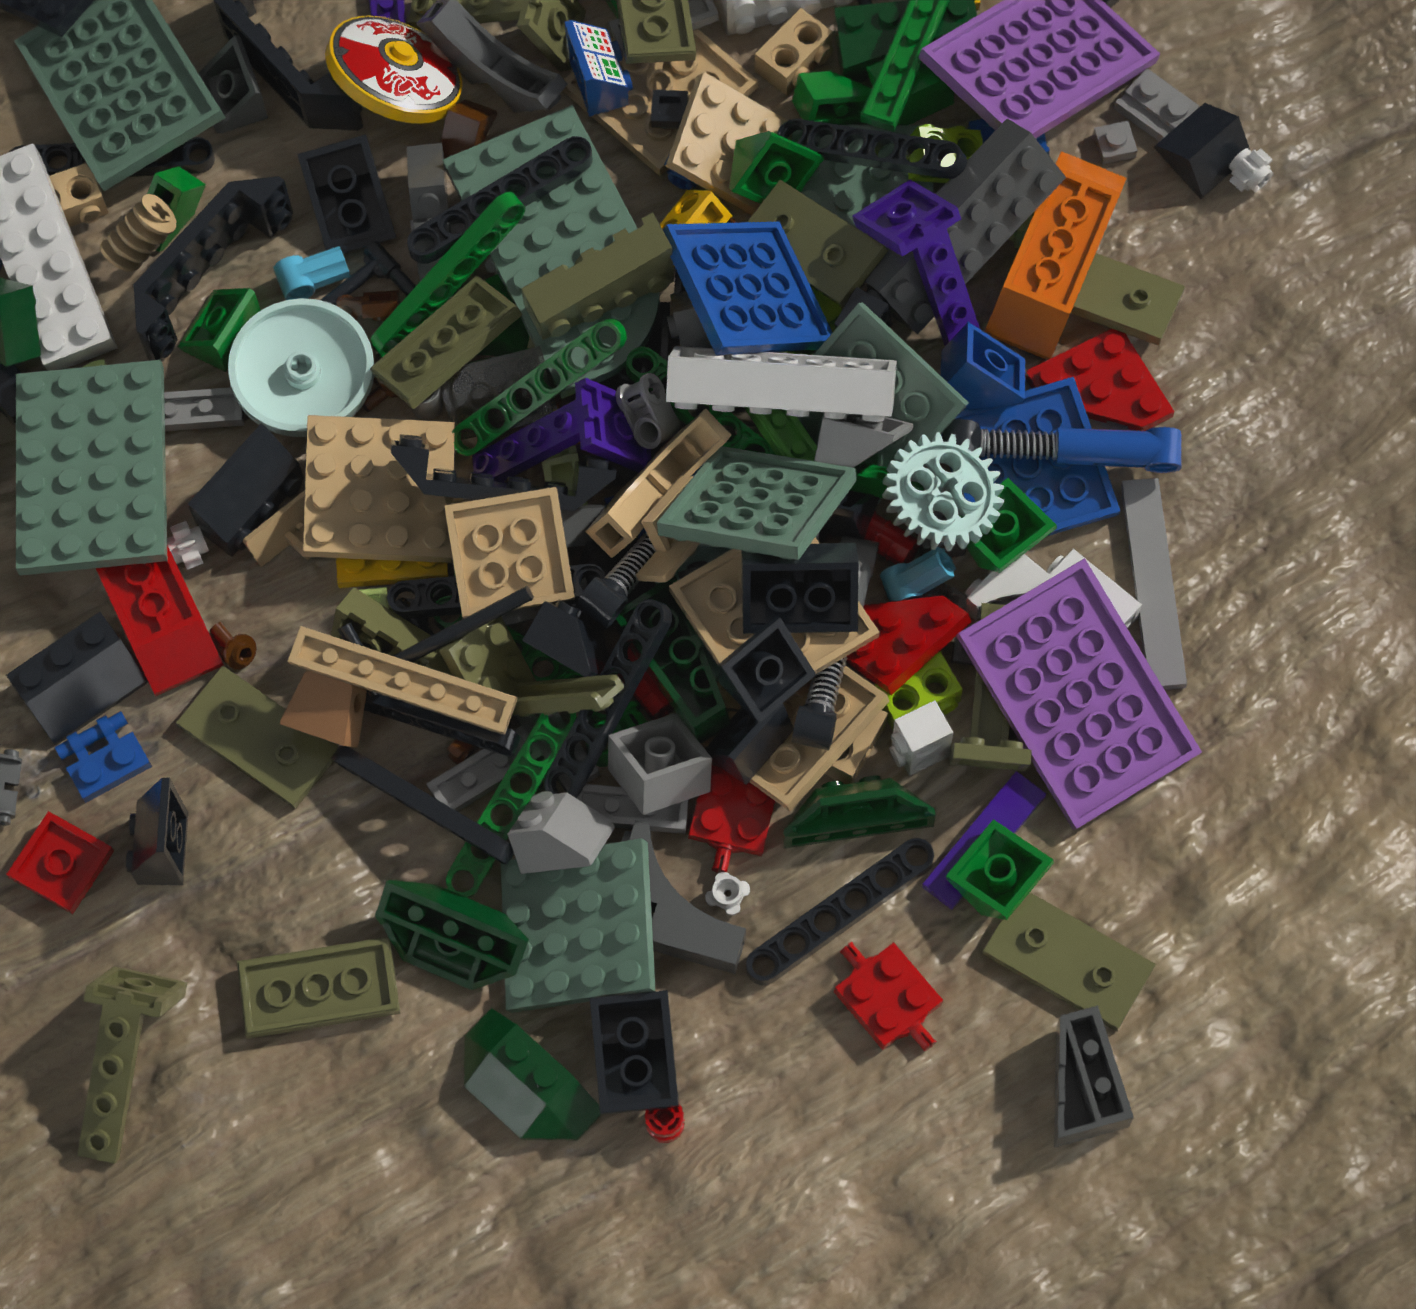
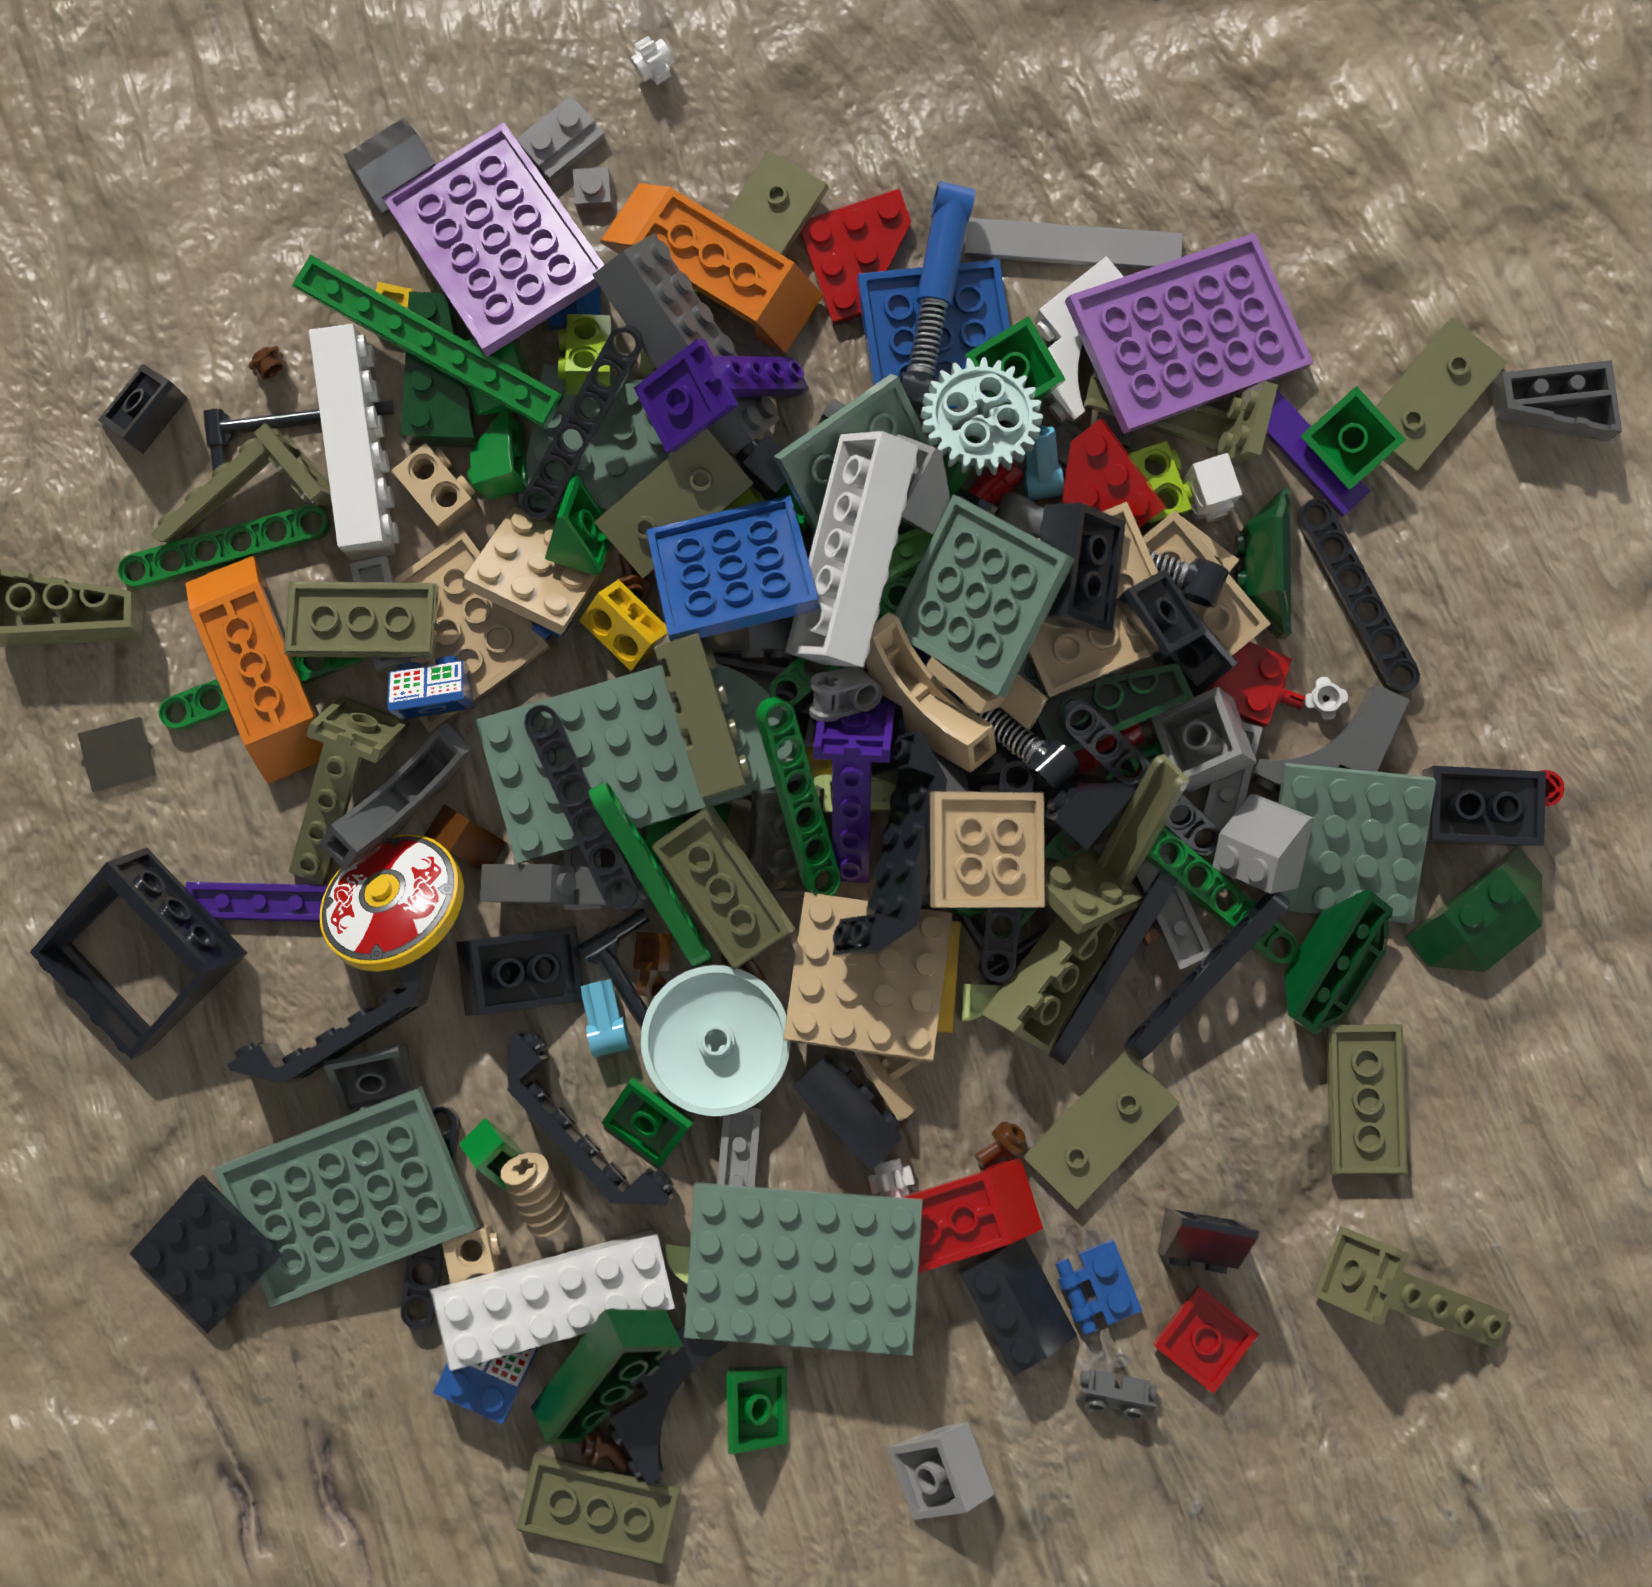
camera: 85 degrees left, 15 degrees up
medium nougat torso [280,670,367,748] -> none
tan plate [288,626,517,735] -> none
black bar [337,586,534,697] -> none
black plate [651,90,688,129] -> none
red plate [833,942,943,1052] -> none
blue slope [940,322,1025,409] -> none
black slope [1153,102,1251,199] -> none

